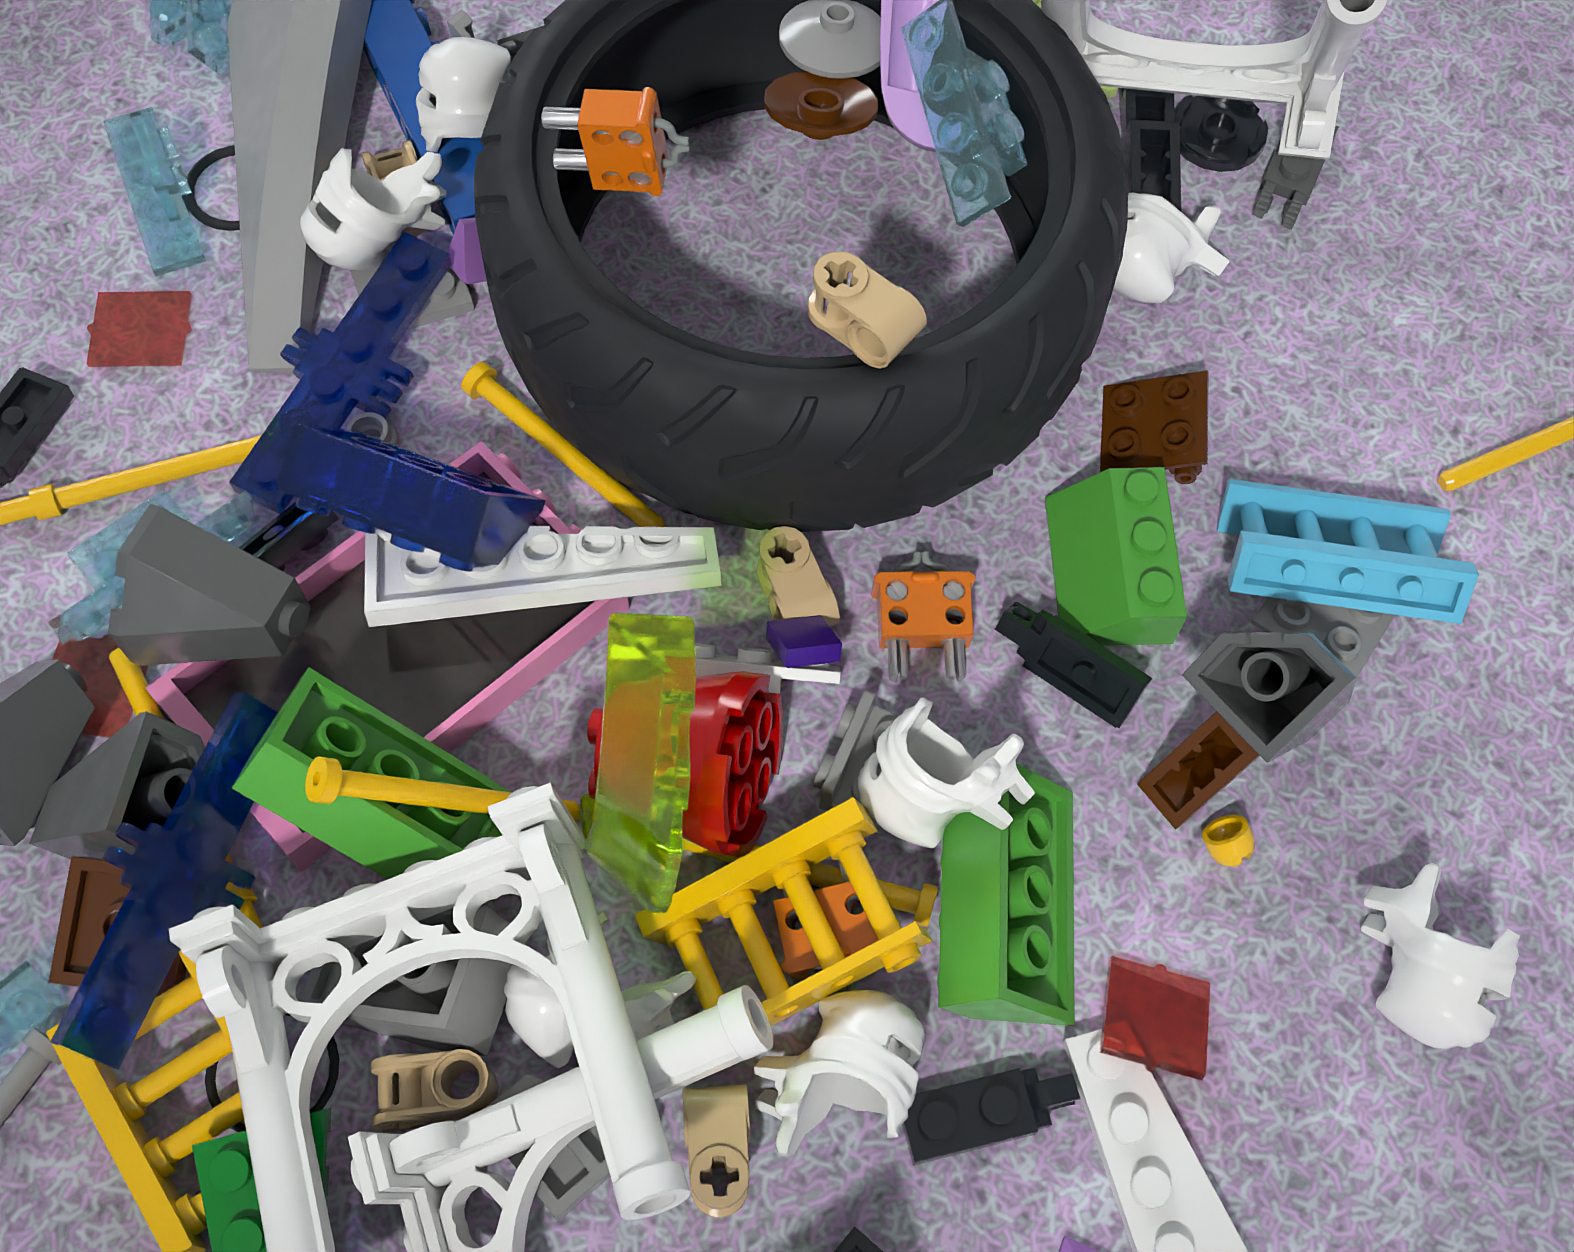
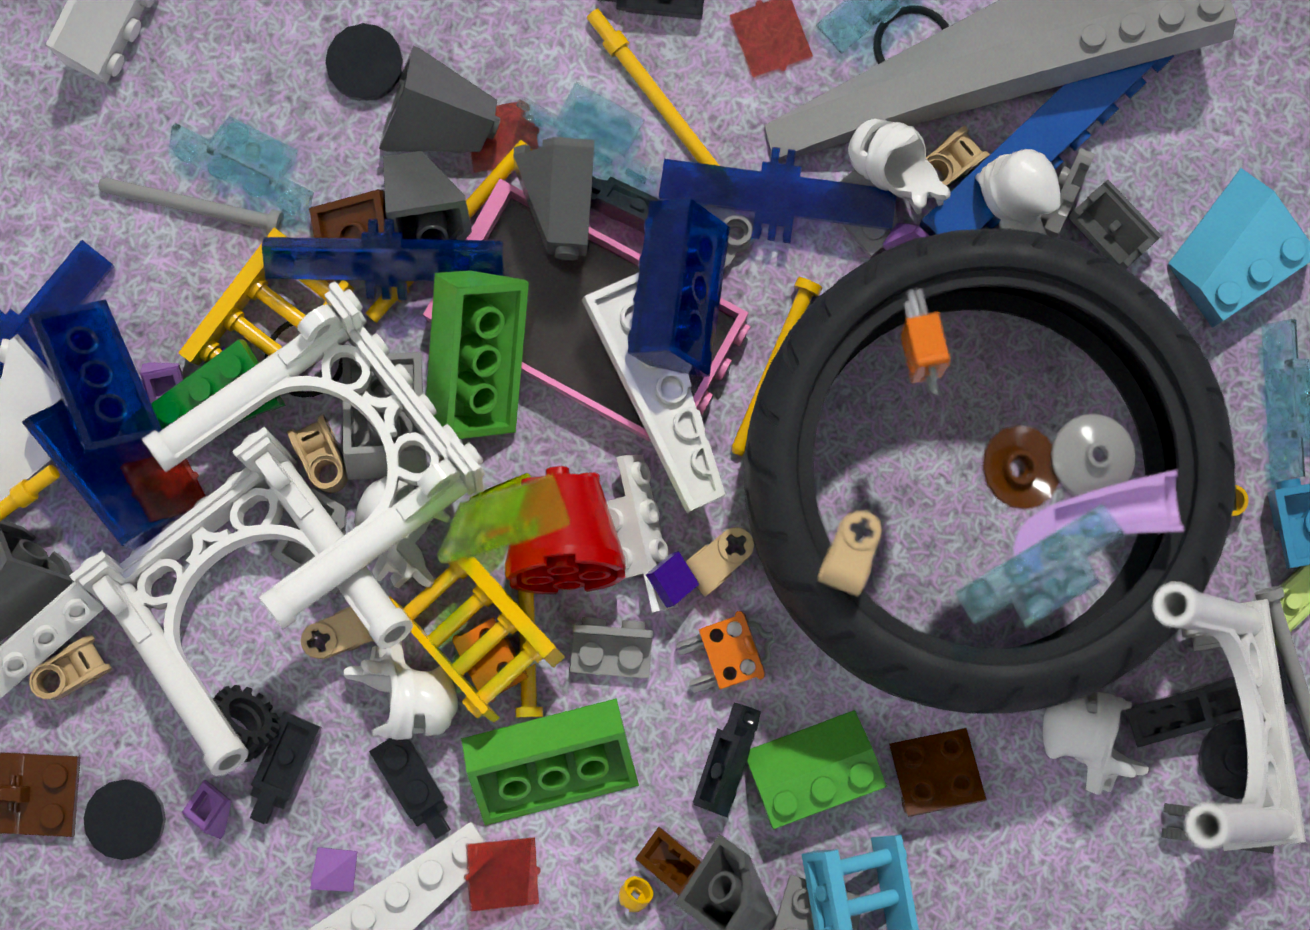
camera: 75 degrees right, 20 degrees up
yellow bar [305,757,582,822] -> none
white piece [858,698,1035,848] -> none

